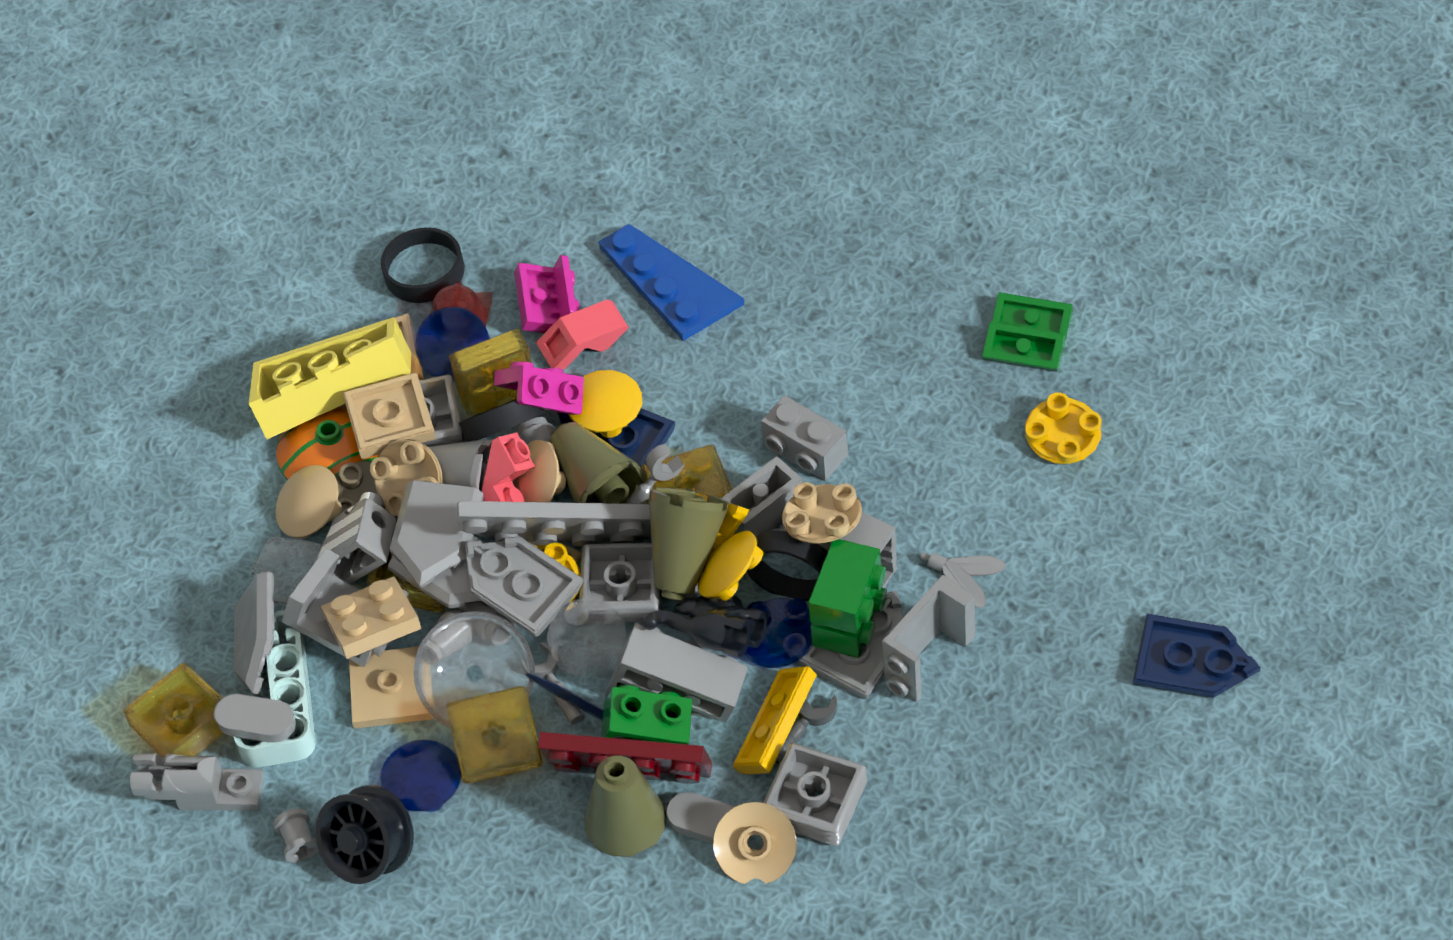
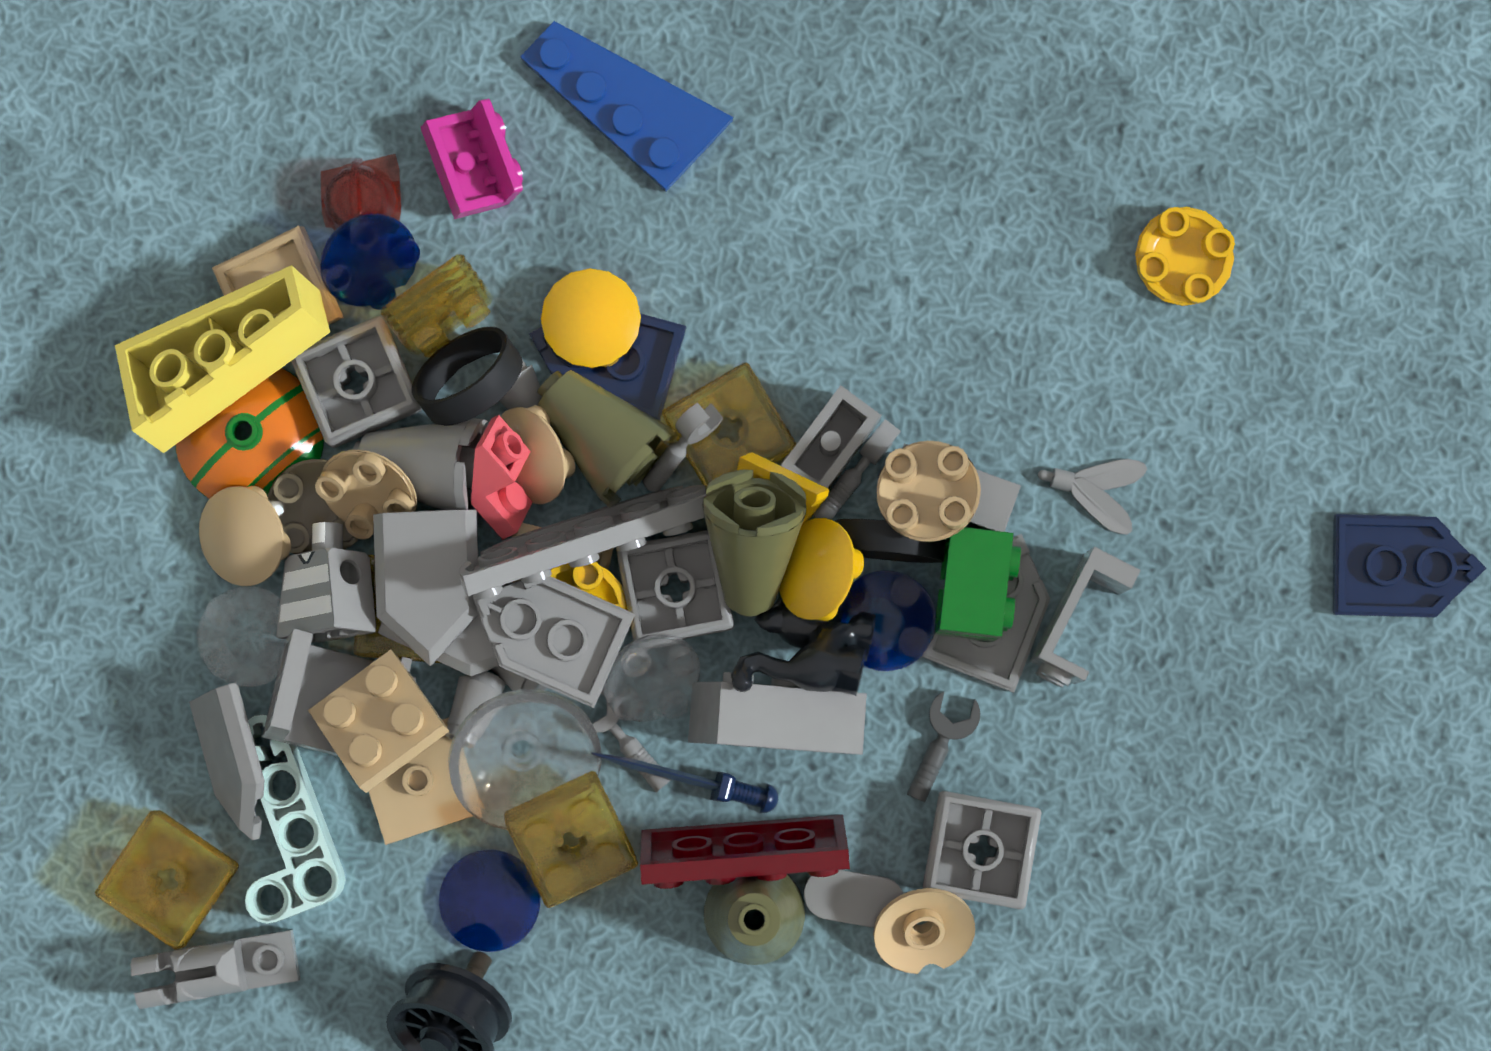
camera: 15 degrees left, 30 degrees up
light grey tile [214,694,296,743] -> none
light grey bush [273,808,319,863] -> none
tan plate [342,372,436,459] -> none
black tyre [381,227,465,303] -> none
dark pink bracket [494,362,584,415] -> none
coral slope [536,299,629,369] -> none
green brick [601,685,692,745] -> none
yellow tile [732,666,817,775] -> none
light grey brick [761,395,848,481] -> none
green slope [982,292,1073,372] -> none

